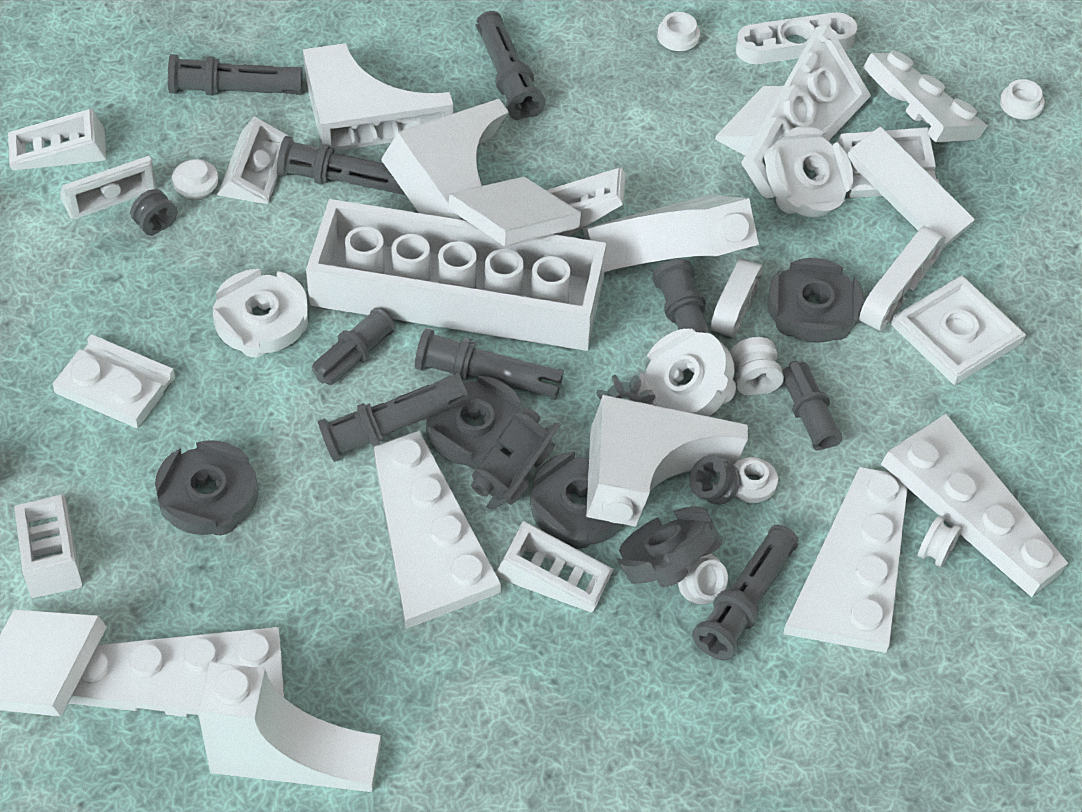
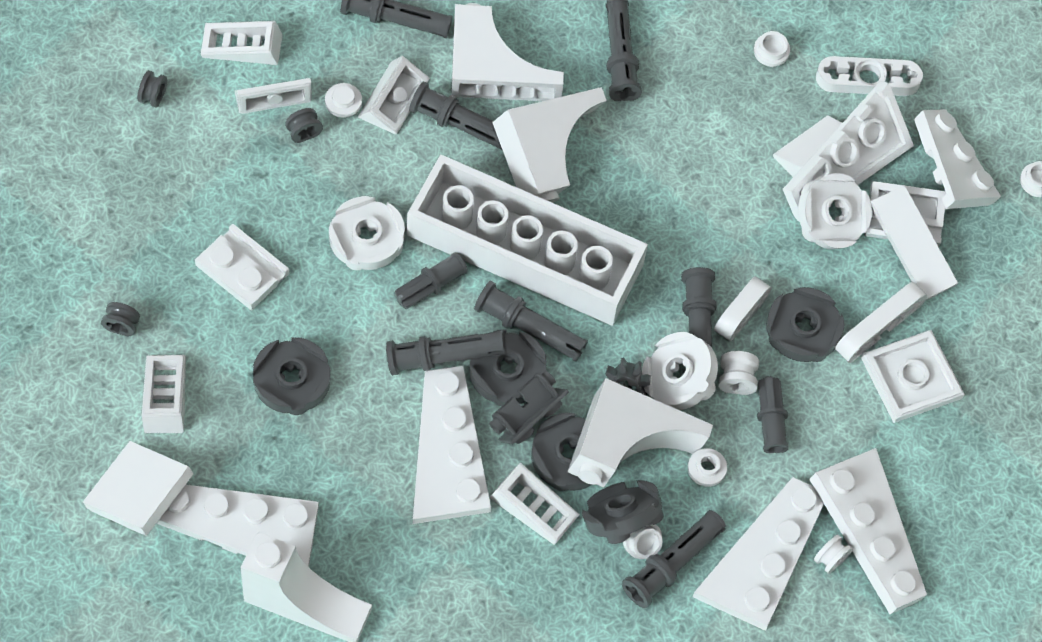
camera: 10 degrees right, 10 degrees up
white tile [448,177,581,247] -> none
white slope [546,167,626,237] -> none
white arch [583,195,759,272] -> none
dark grey bush [689,455,740,505] -> none

